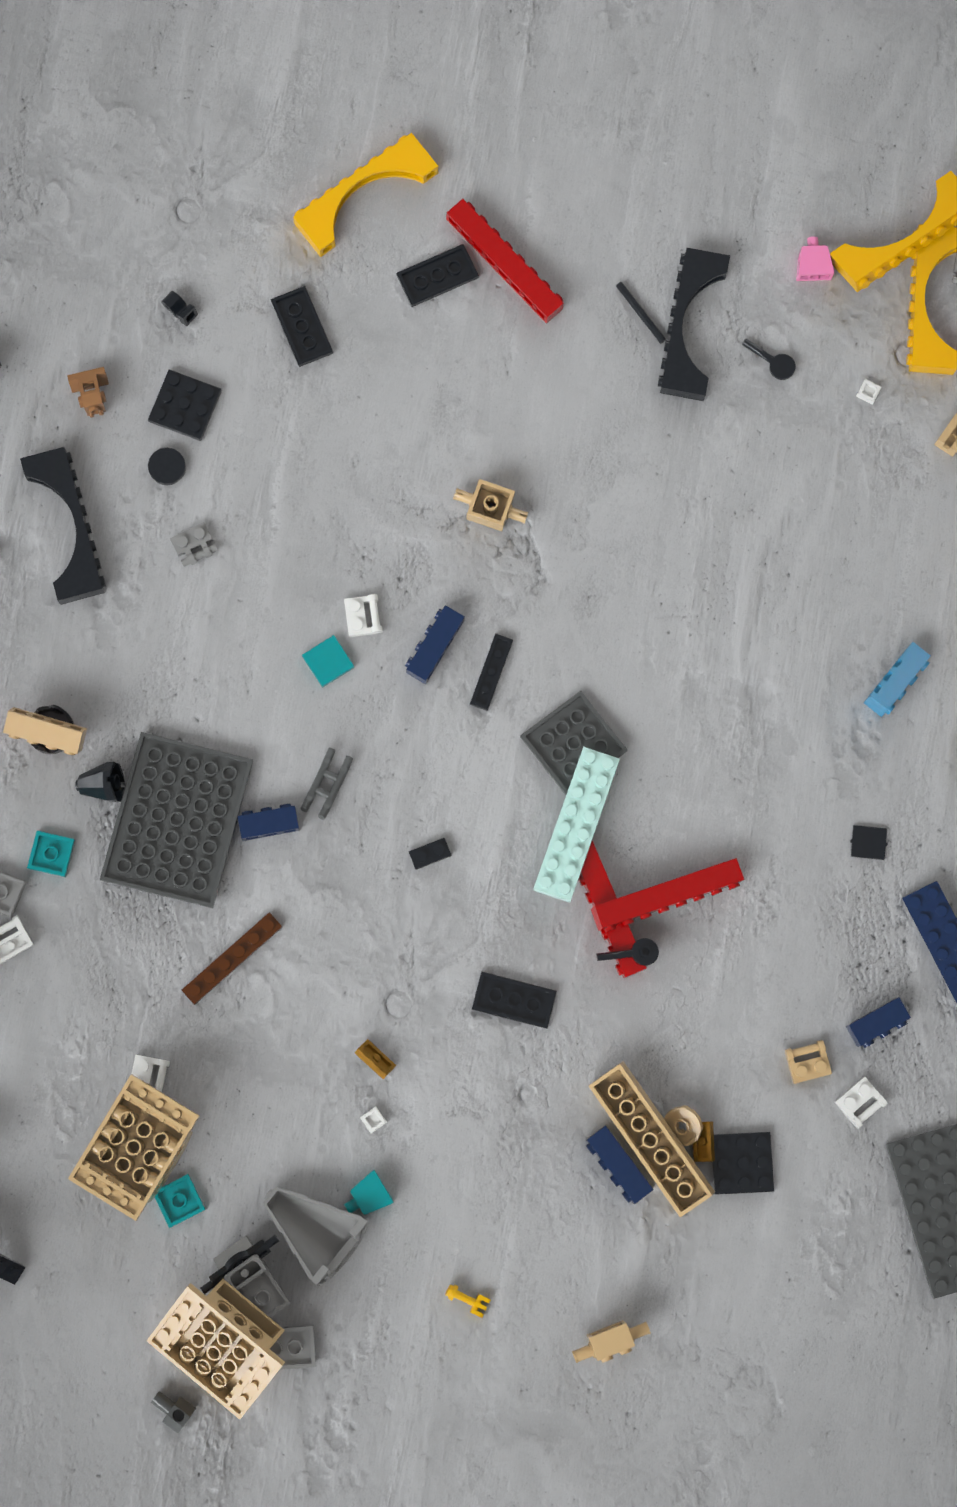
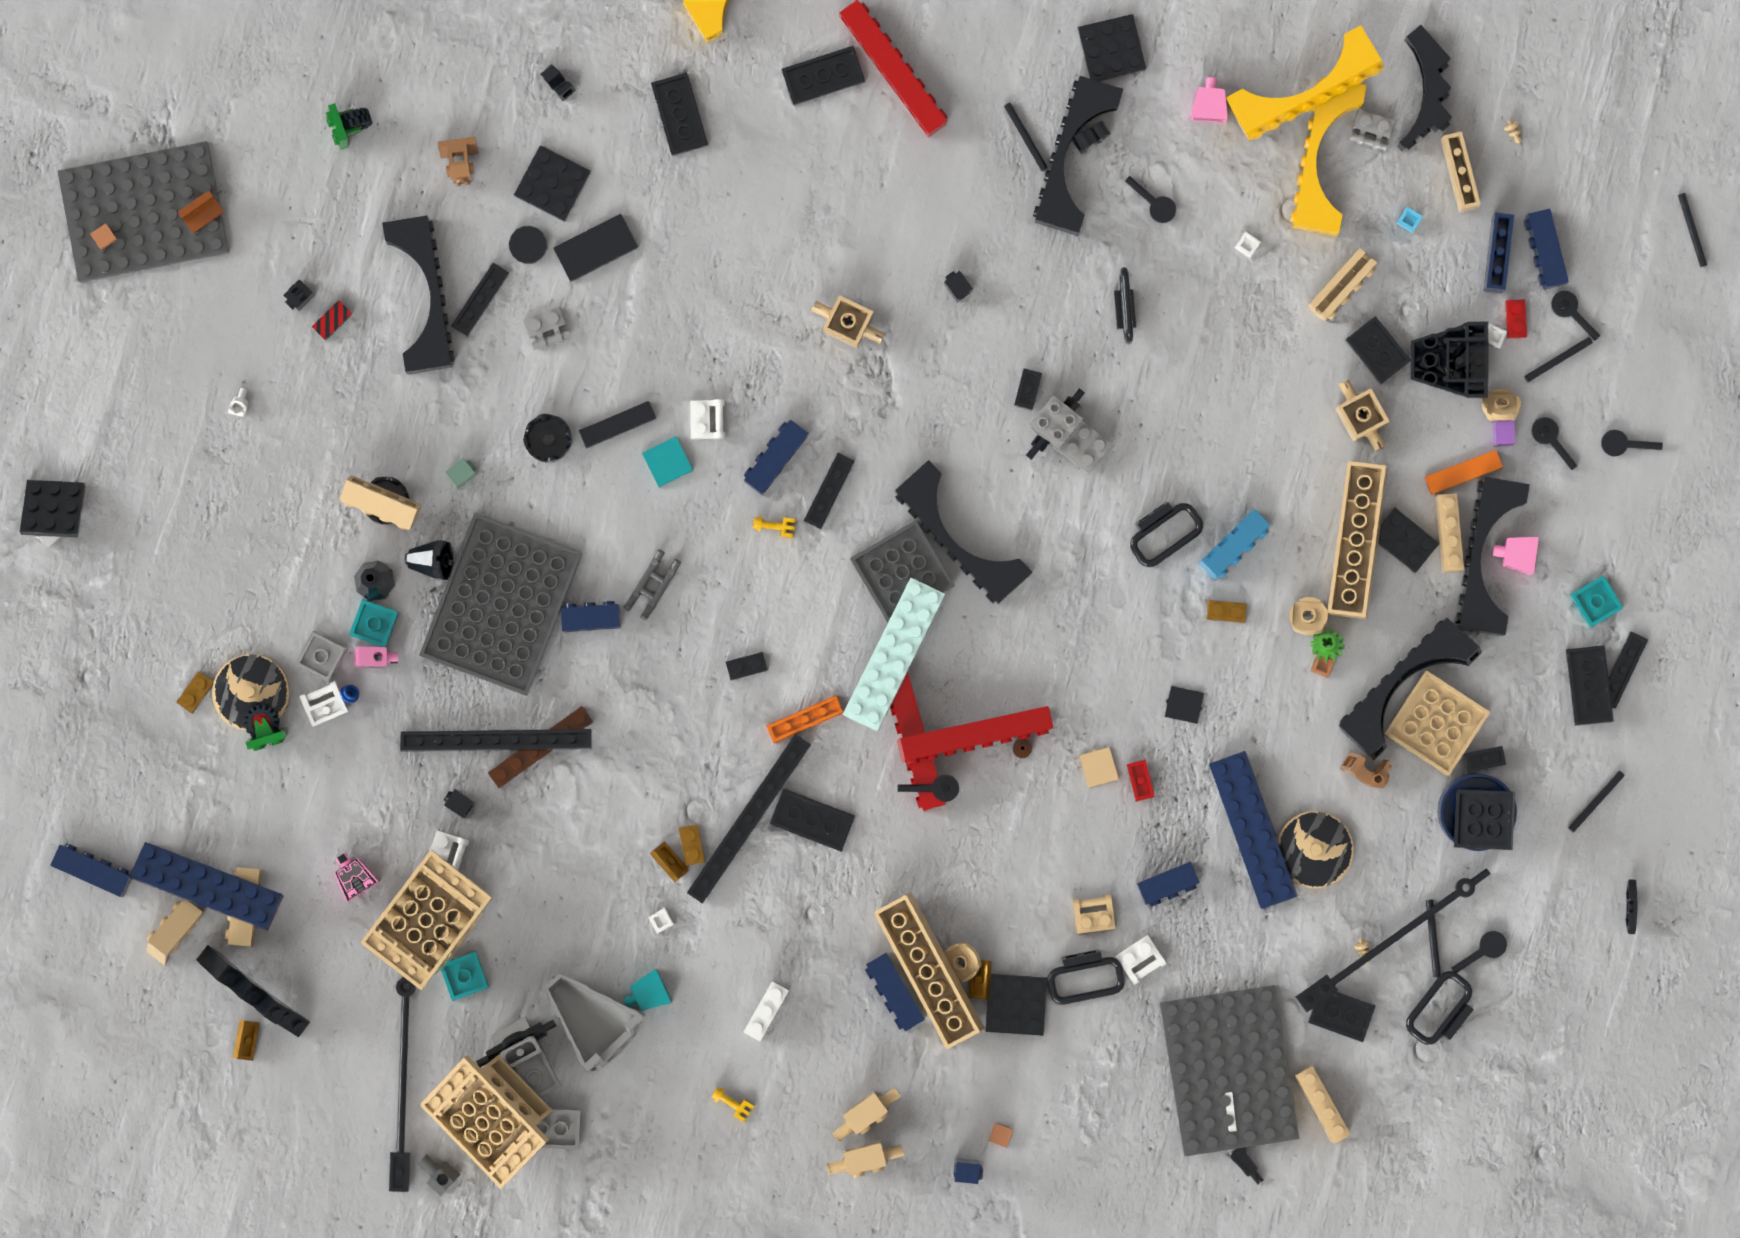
camera: 15 degrees right, 5 degrees up
none -> torso [335,853,380,902]
none -> blue plate [340,685,359,704]
none -> black cone [354,561,395,602]
none -> bright pink torso [354,647,398,668]
none -> black bar [389,976,416,1192]
none -> black plate [400,729,592,752]
none -> black brick [444,789,475,819]
none -> sand green brick [446,458,477,489]
none -> black tile [451,263,509,337]
none -> black plate [523,414,572,463]
none -> black tile [553,214,638,282]
none -> black tile [579,401,657,449]
none -> pearl gold plate [678,824,705,866]
none -> black plate [687,734,811,904]
none -> white brick [744,981,789,1042]
none -> yellow hinge [753,516,796,538]
none -> orange tile [766,695,844,743]
none -> tan brick [832,1087,902,1142]
none -> black arch [895,460,1033,605]
none -> black brick [944,270,973,303]
none -> dark blue brick [953,1158,983,1184]
none -> nougat tile [988,1123,1013,1148]
none -> reddish brown tile [1013,739,1032,758]
none -> black plate [1014,368,1042,410]
none -> light grey piece [1026,388,1112,475]
none -> black bar [1047,949,1125,1005]
none -> black leg [1072,121,1111,155]
none -> black plate [1077,14,1146,81]
none -> tan piece [1079,747,1119,788]
none -> black bar [1114,267,1136,345]
none -> red plate [1126,760,1155,802]
none -> black bar [1130,502,1203,567]
none -> pearl gold plate [1206,600,1247,623]

